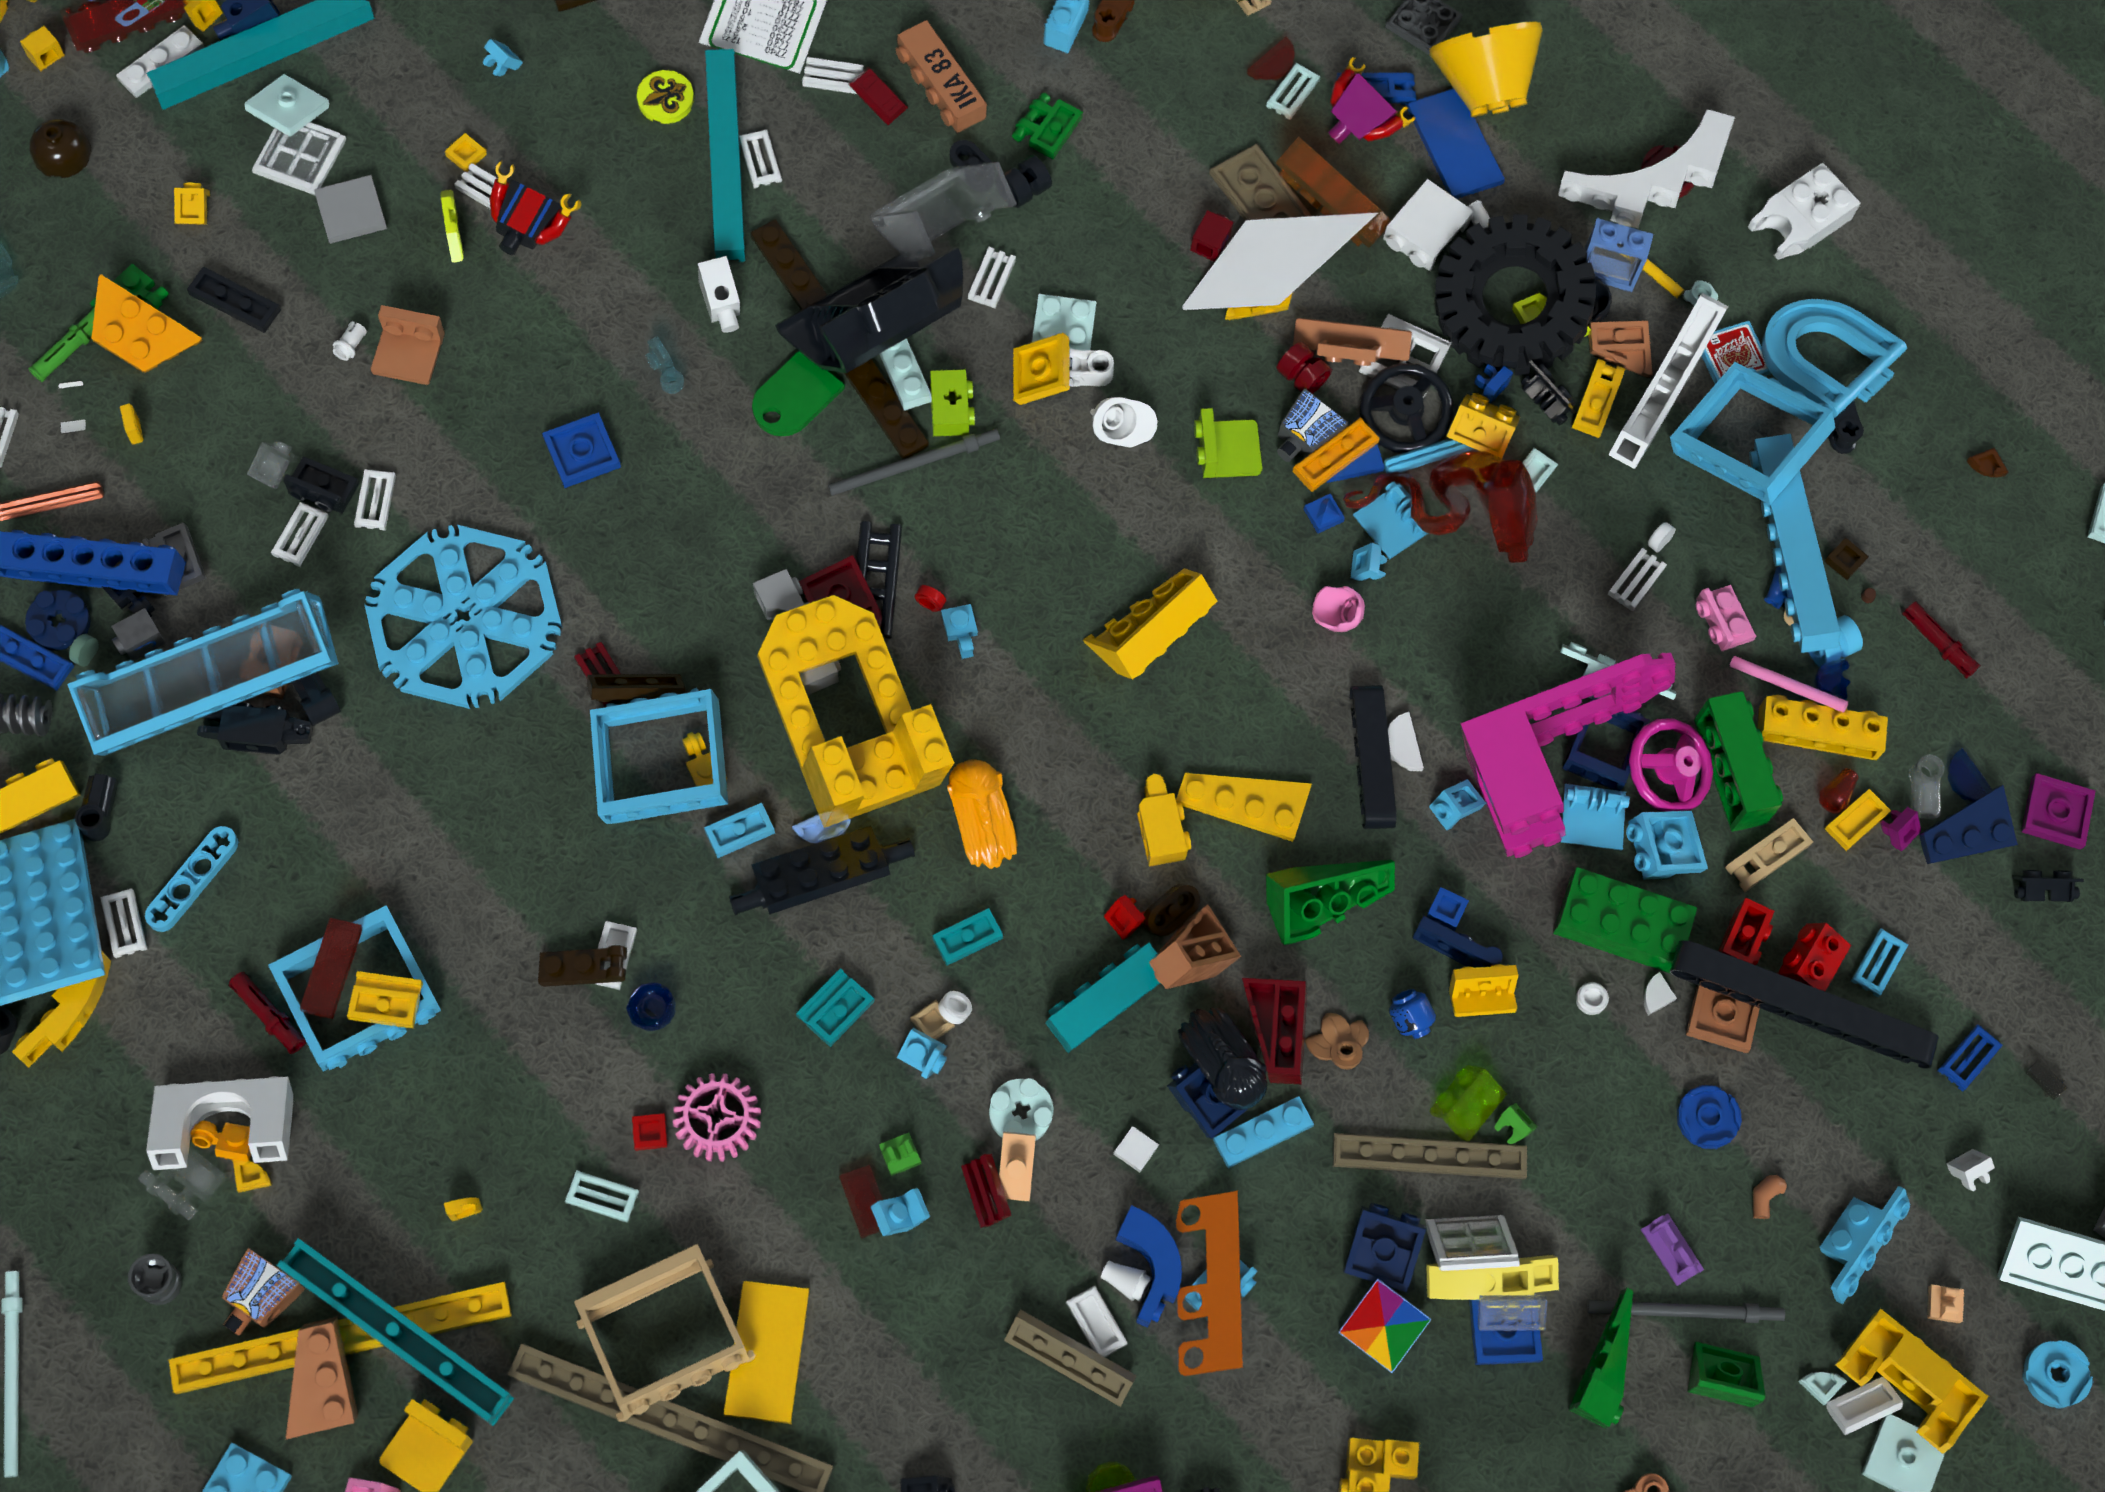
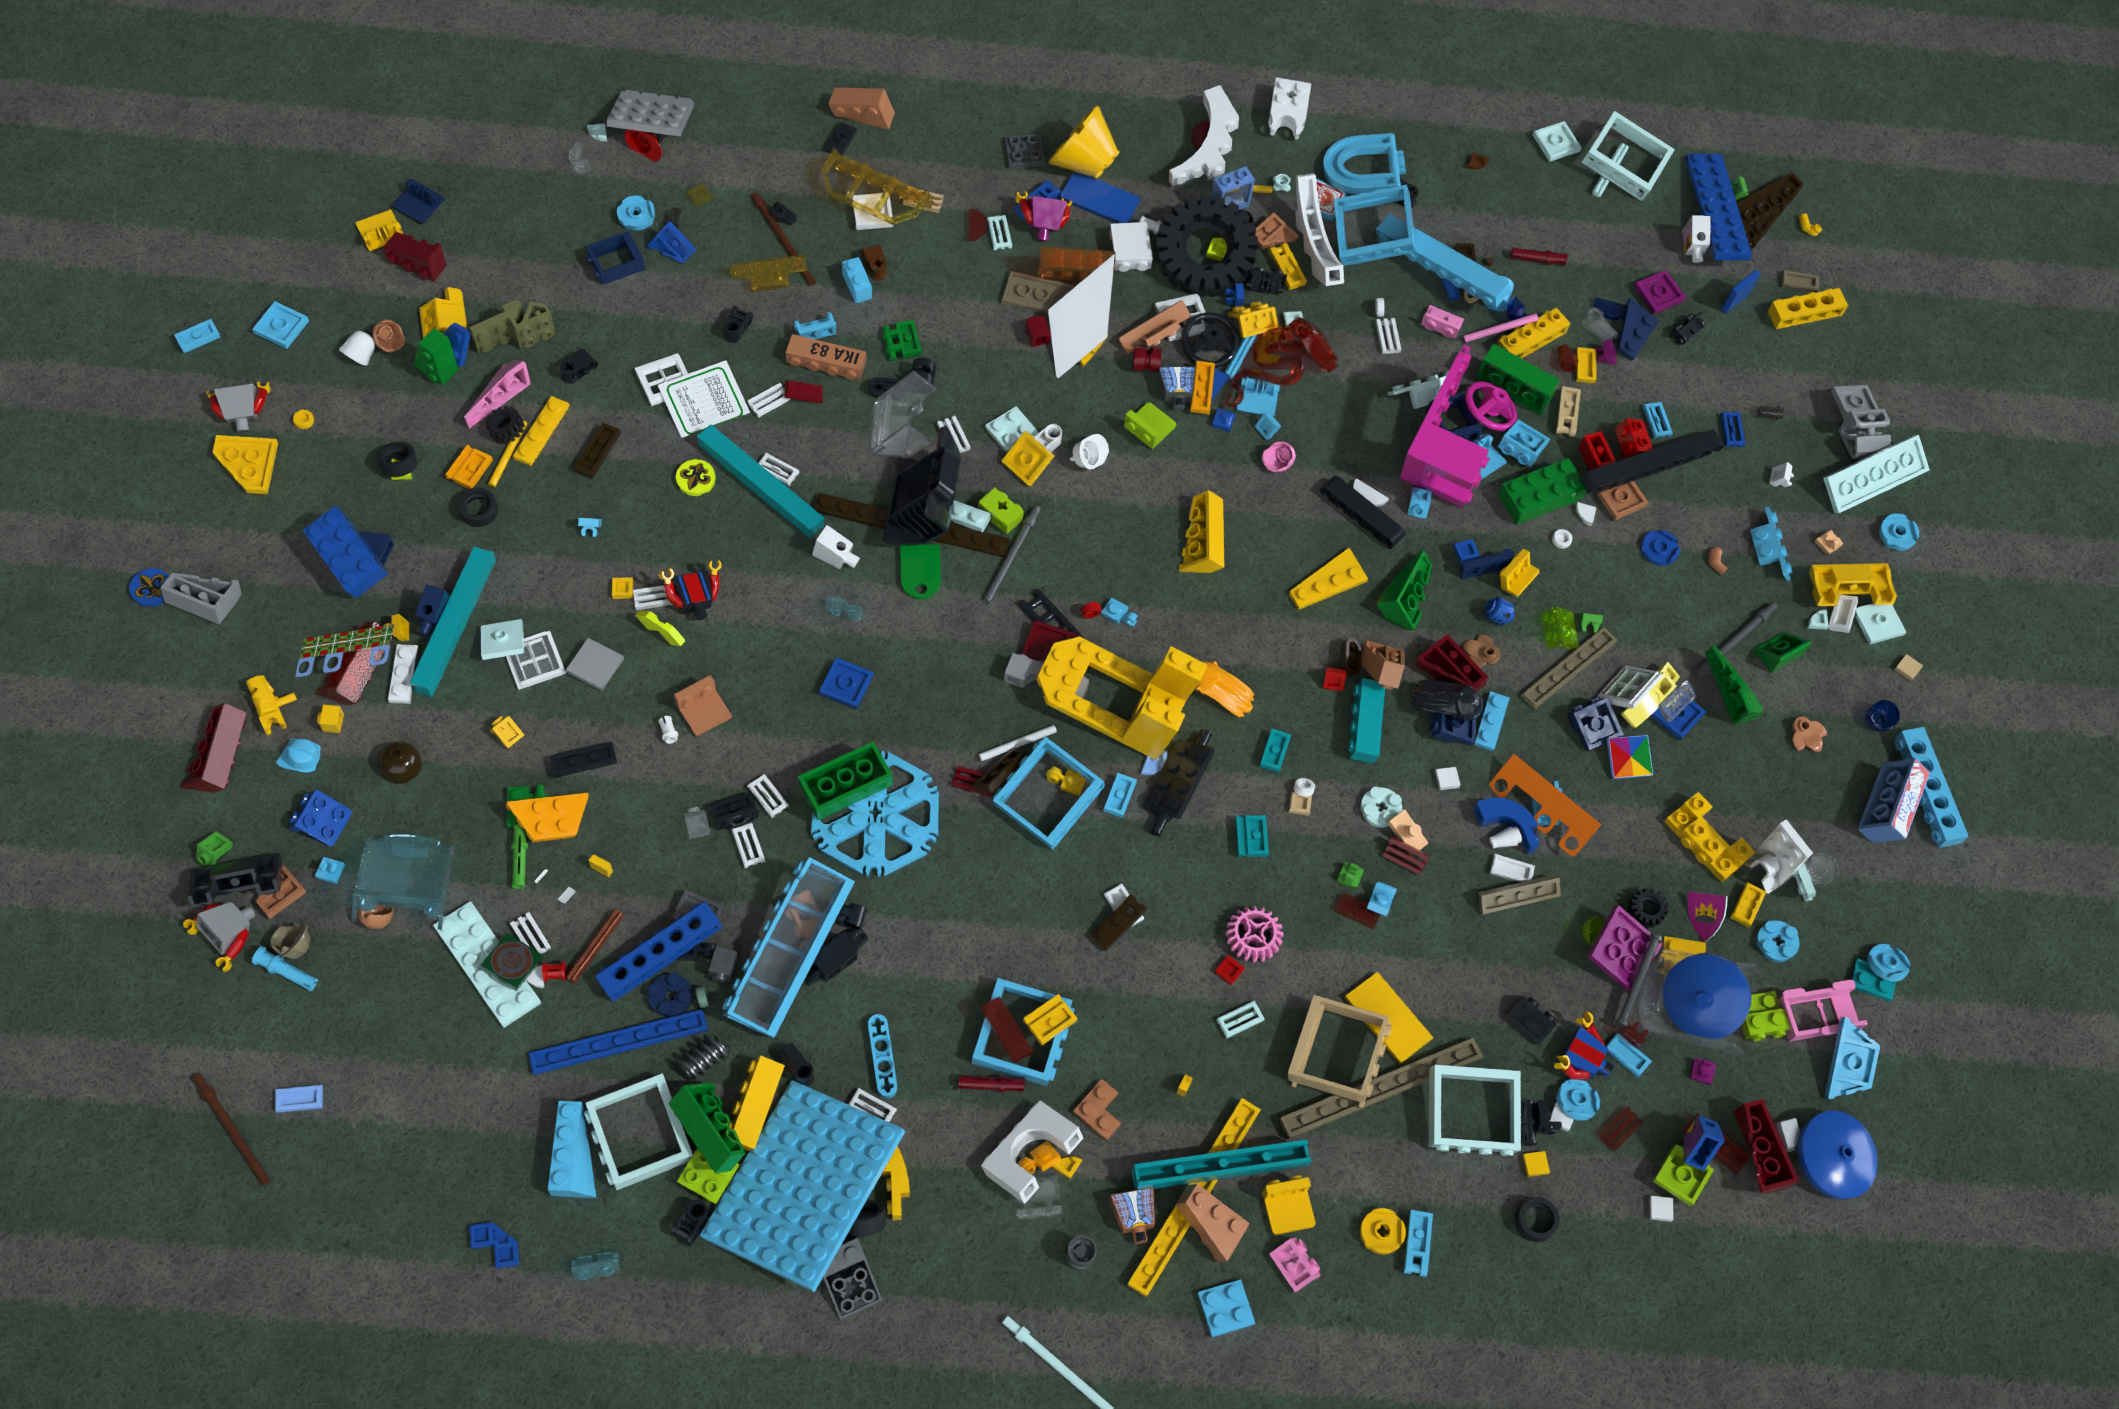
camera: 45 degrees left, 5 degrees down
clear blue hair [626,982,676,1032] -> none
medium azure bracket [897,1028,947,1079] -> none
yellow hinge [1137,773,1191,867] -> none
medium lavender hinge [1641,1214,1704,1286] -> none
none -> medium azure hinge [794,312,836,339]
none -> green brick [798,741,893,821]
none -> white bar [978,725,1057,762]
none -> nougat plate [1073,1079,1121,1141]

